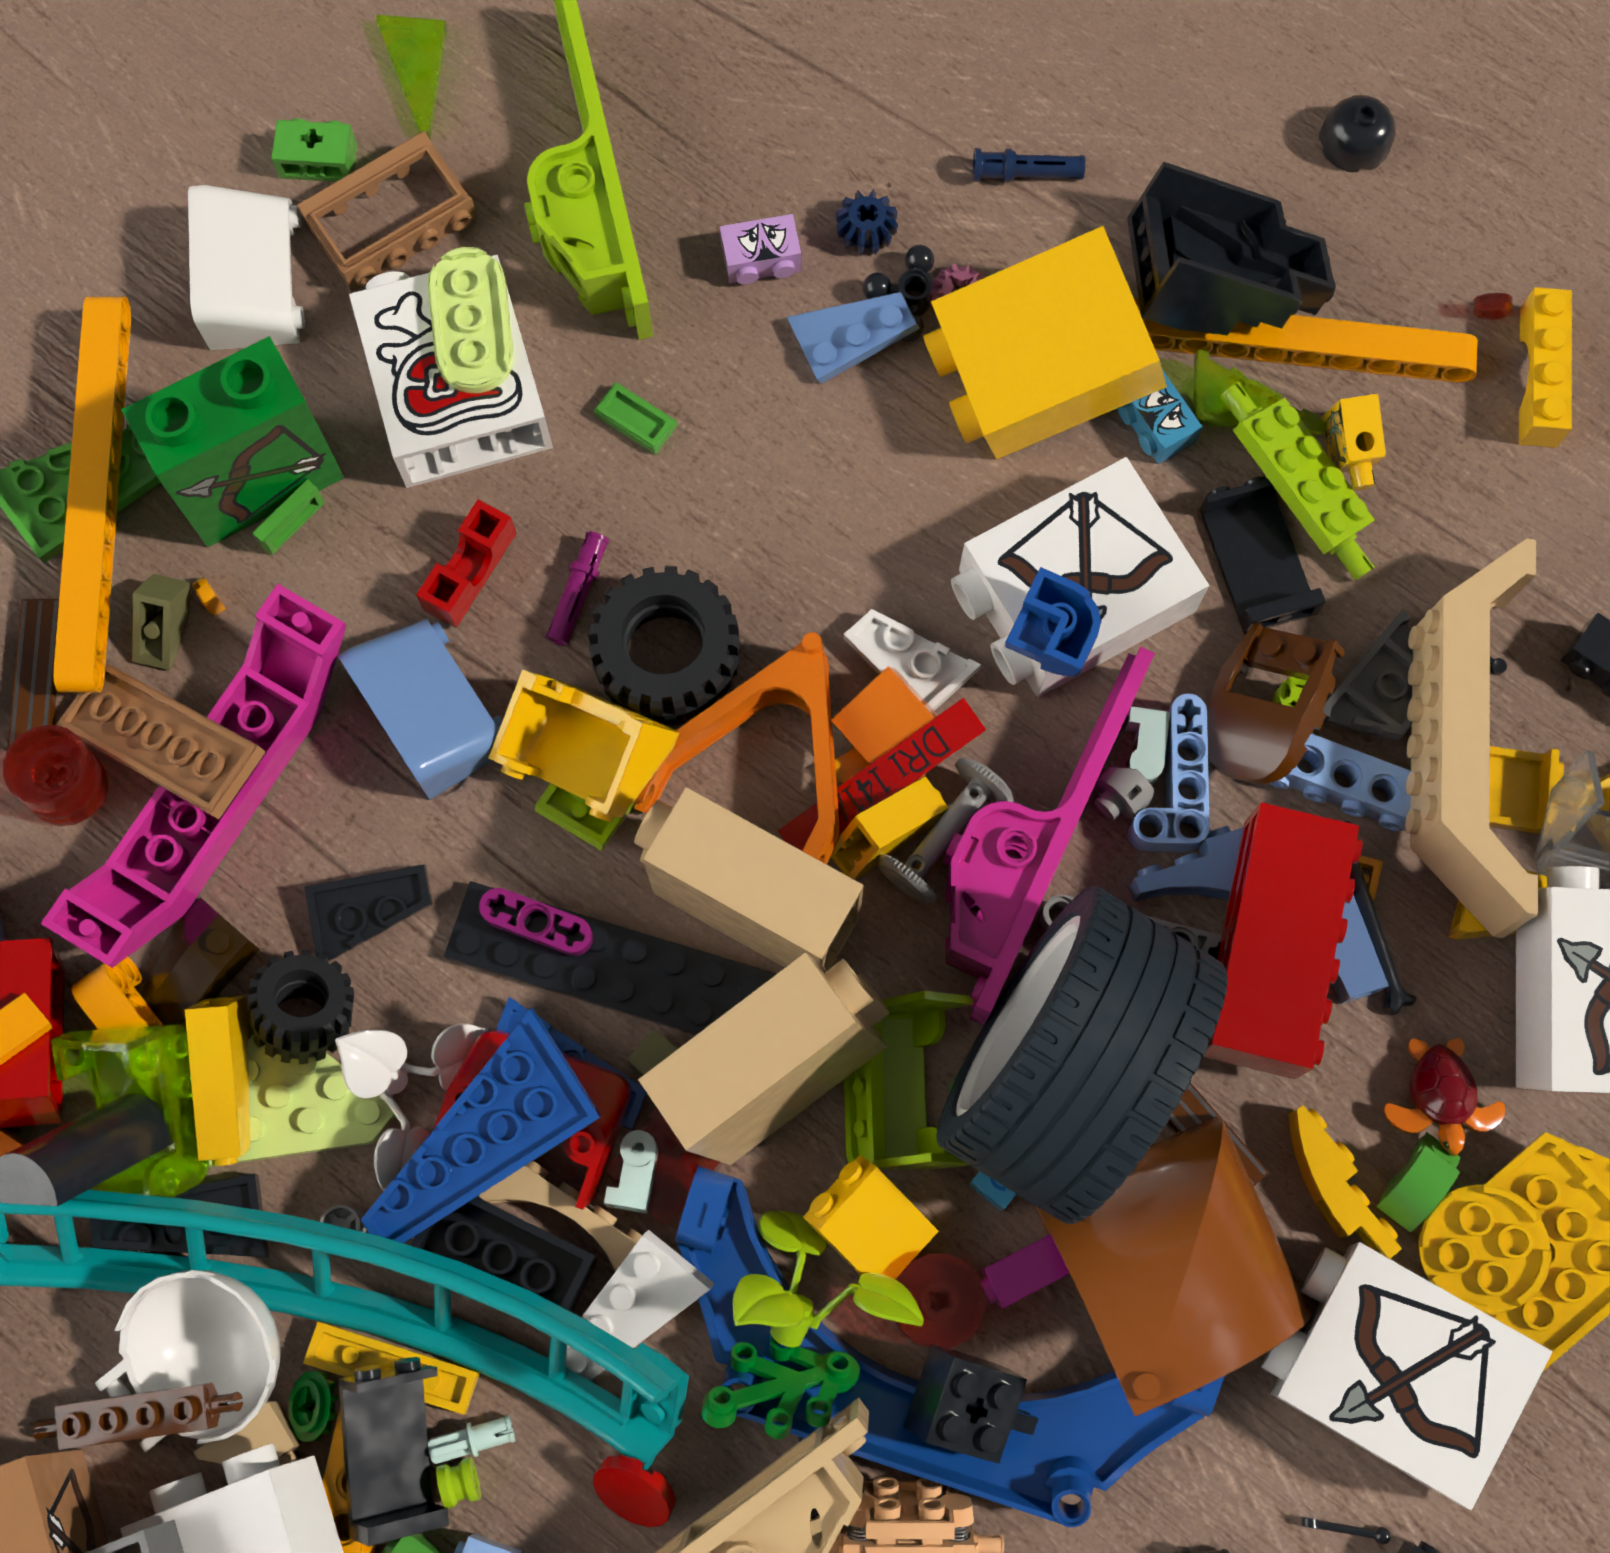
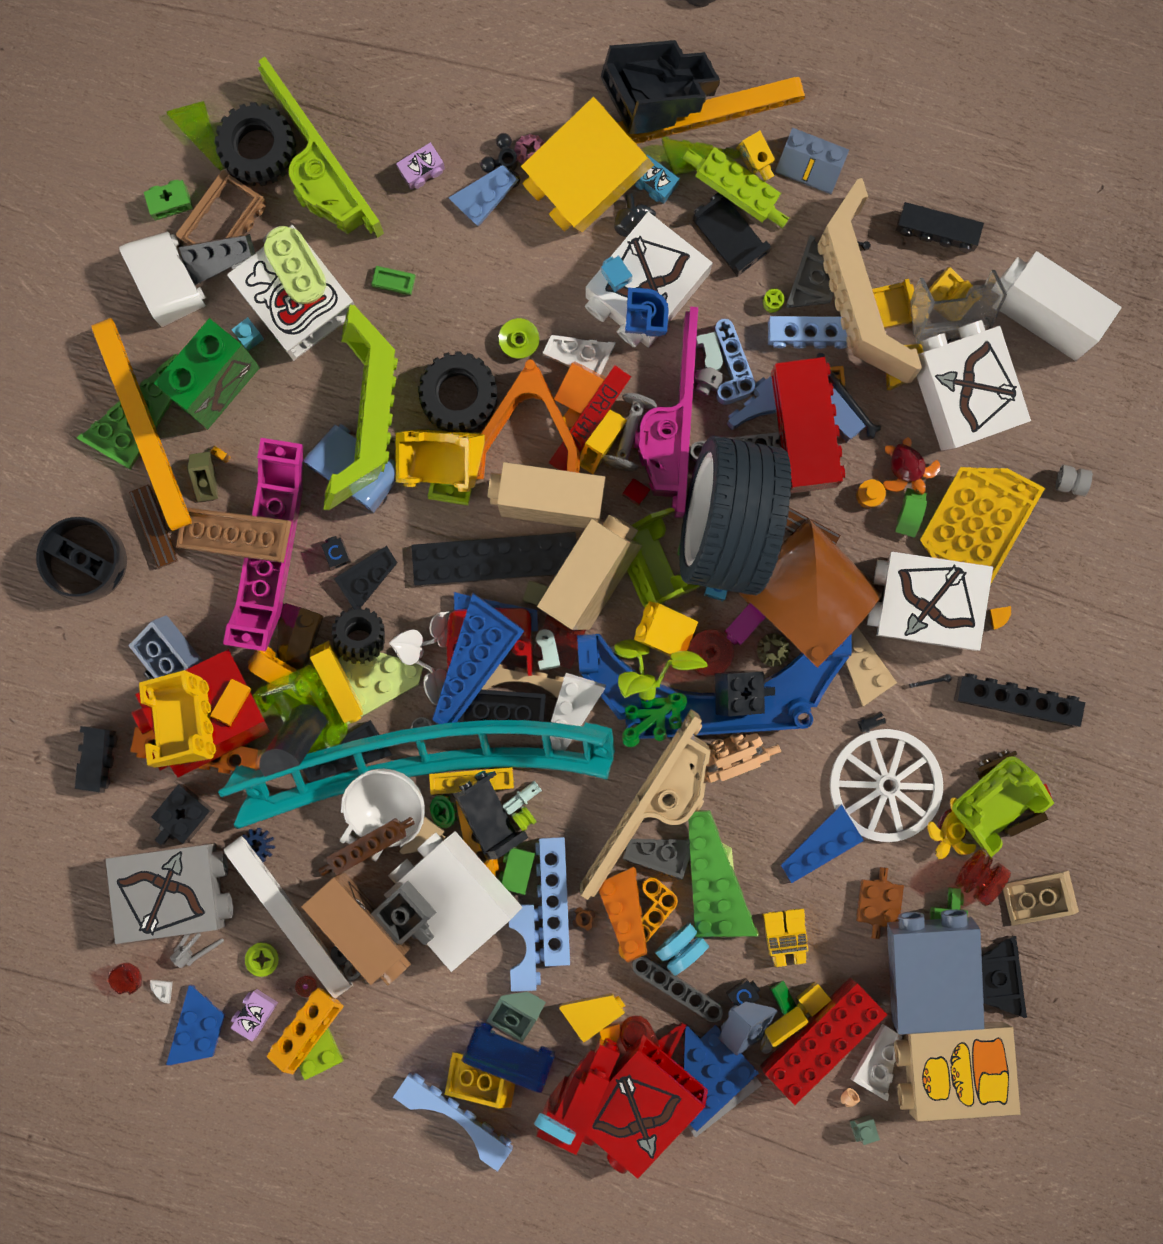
camera: 20 degrees left, 10 degrees up
clear red wheel [3,725,108,826] -> none
bright green tile [253,479,325,555] -> none
red arch [416,499,517,628] -> none
magenta beam [479,888,593,956] -> none
magenta pin [545,531,610,646] -> none
red tile [593,1455,676,1527] -> none
dark blue gear [836,189,898,255] -> none
dark blue pin [972,148,1085,183] -> none
reddish brown slope [1207,623,1345,784] -> none
yellow slope [1288,1105,1402,1259] -> none
yellow tile [1418,1184,1552,1314] -> none
clear red tile [1473,293,1513,320] -> none
yellow arch [1519,287,1572,448] -> none
none -> wing [179,234,256,285]
none -> black tyre [215,102,296,186]
none -> medium azure brick [231,317,264,351]
none -> black brick [321,536,352,570]
none -> lime slope [324,304,398,510]
none -> lime dish [499,318,539,359]
none -> dark azure brick [601,255,633,292]
none -> black piece [614,194,656,237]
none -> red slope [622,478,651,506]
none -> olive gear [757,633,790,667]
none -> sand blue slope [775,128,849,194]
none -> tan wing [845,627,897,707]
none -> light orange piece [856,479,886,509]
none -> light orange tile [989,606,1011,630]

